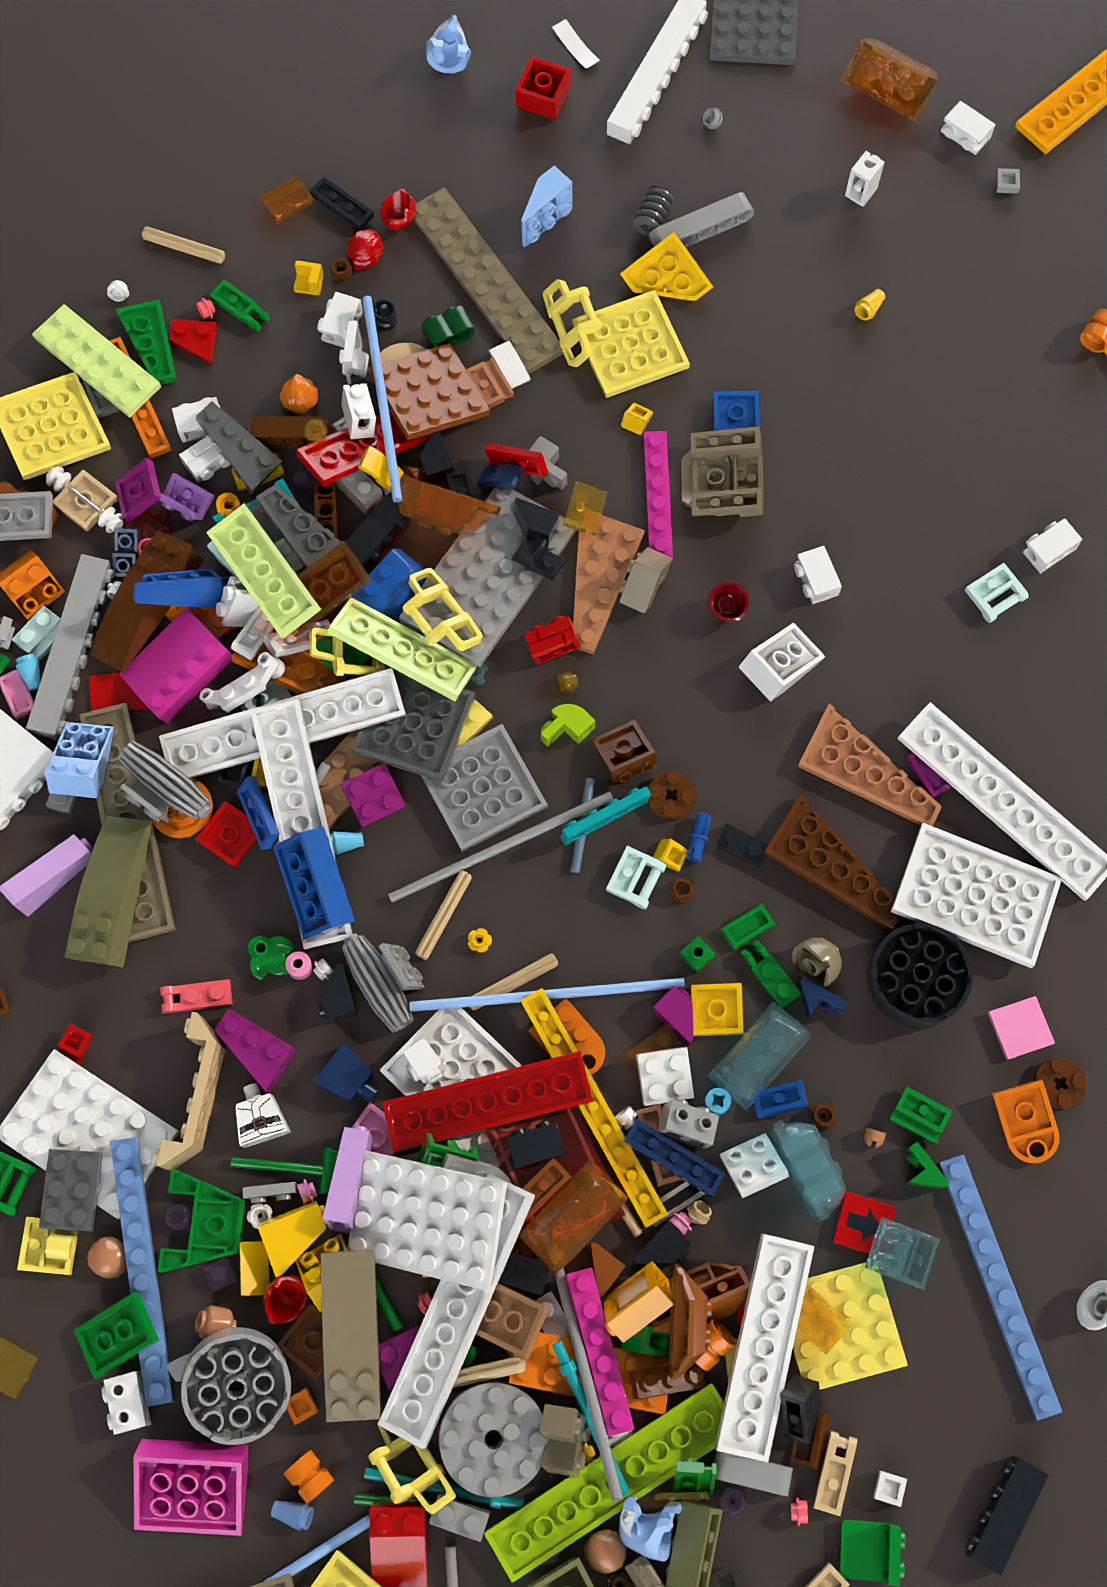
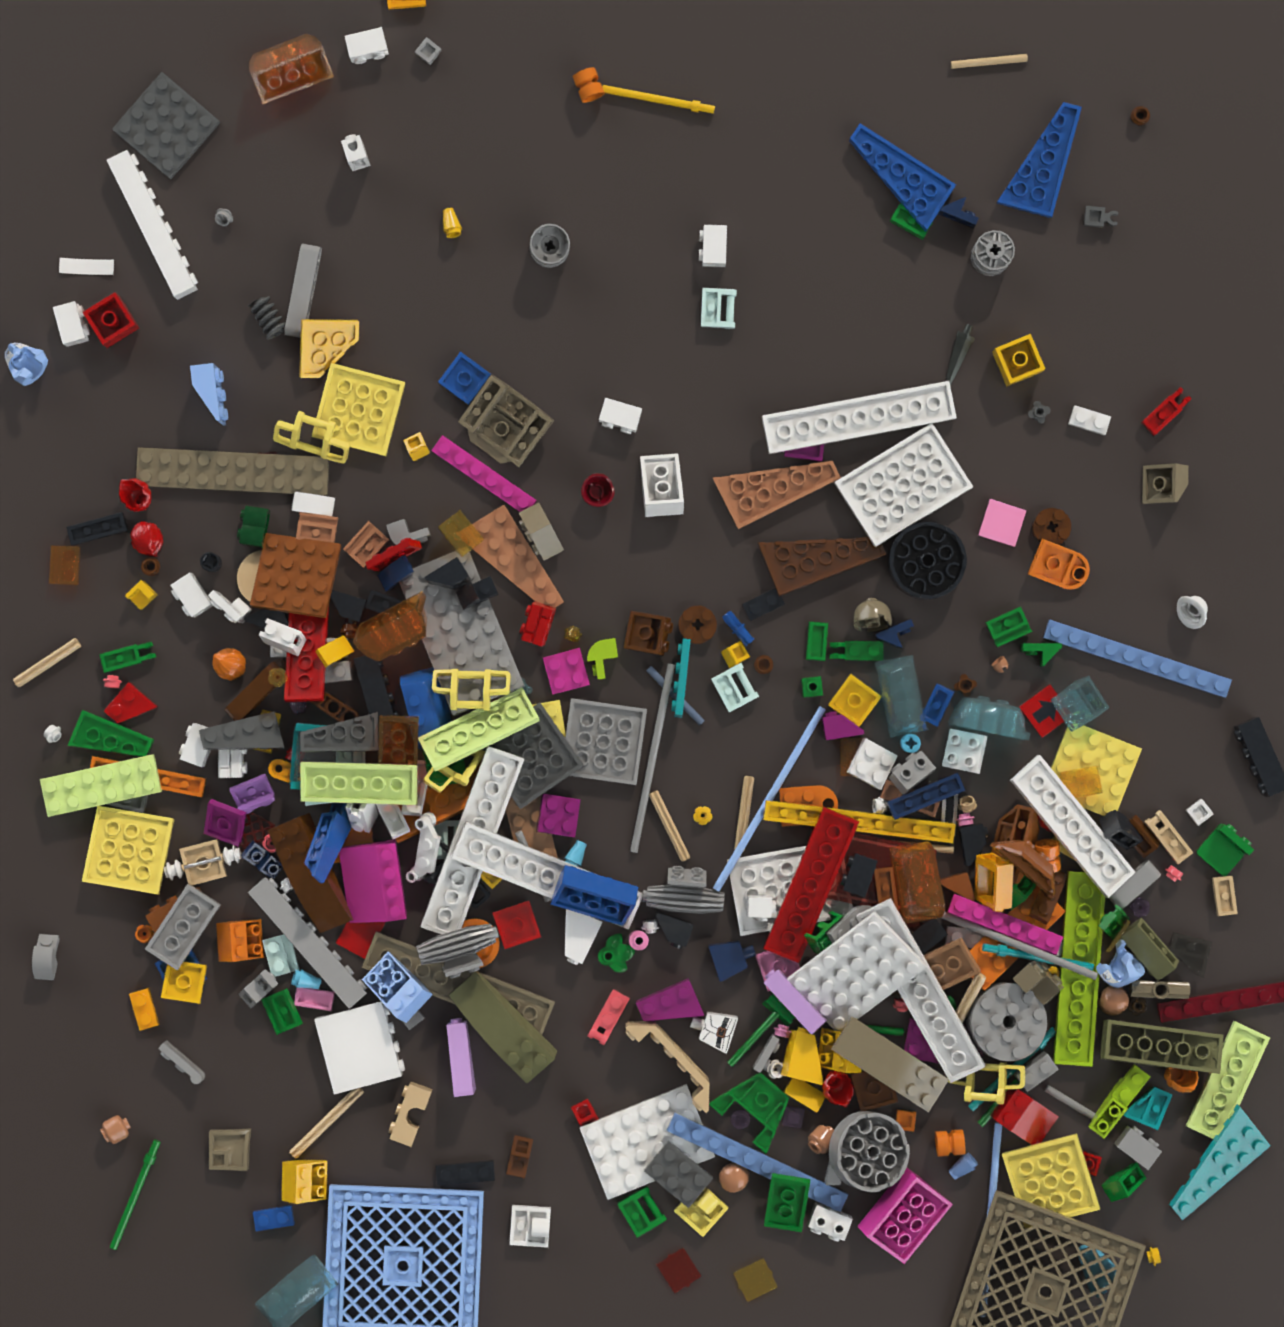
camera: 55 degrees left, 15 degrees up
blue plate [237,777,280,849] -> none
light blue piece [362,296,402,502] -> none
none -> white brick [53,301,90,347]
none -> nougat plate [343,521,389,568]
none -> light grey wheel [530,224,570,268]
none -> dark pink plate [543,648,590,695]
none -> white slope [565,909,603,965]

